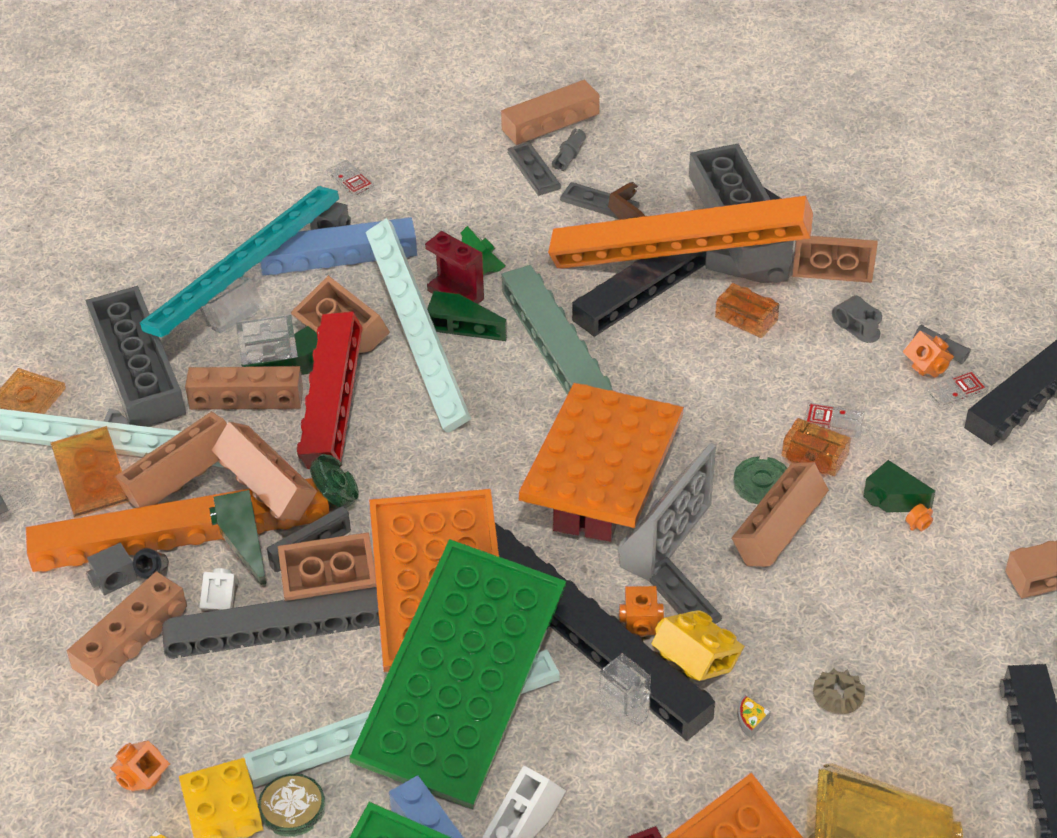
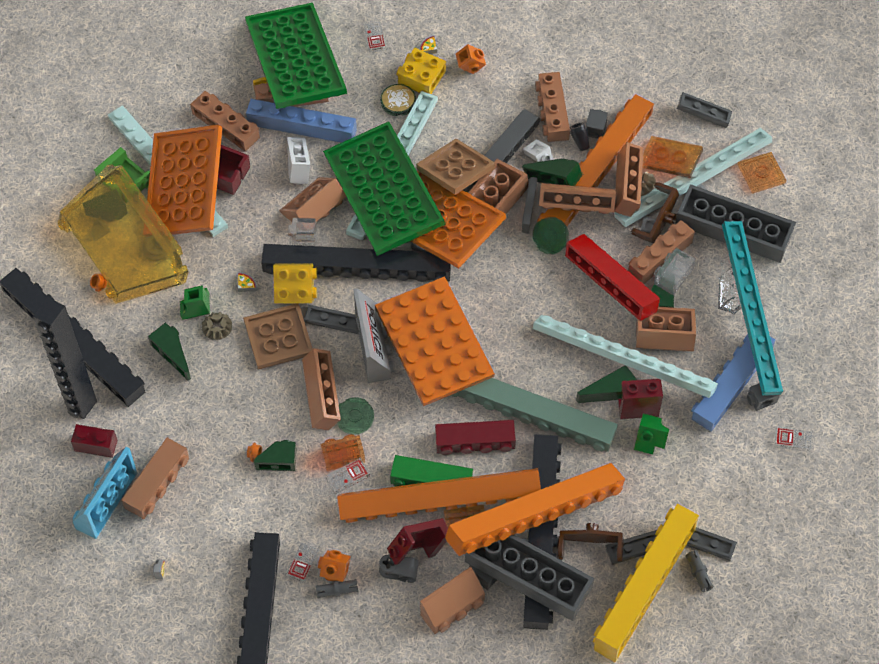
camera: 135 degrees right, 15 degrees up
nougat brick [501,79,600,145] -> none
orange brick [619,586,664,636] -> none
none -> dark green slope [148,322,191,381]
none -> green brick [180,285,210,320]
none -> medium nougat plate [243,303,313,370]
none -> nougat slope [279,177,346,230]
none -> orange brick [337,468,541,523]
none -> dark red panel [387,518,448,565]
none -> green brick [390,455,473,486]
none -> medium nougat plate [416,139,495,195]
none -> dark red brick [435,420,516,455]
none -> yellow brick [592,503,699,662]
none -> reddish brown piece [630,182,679,243]

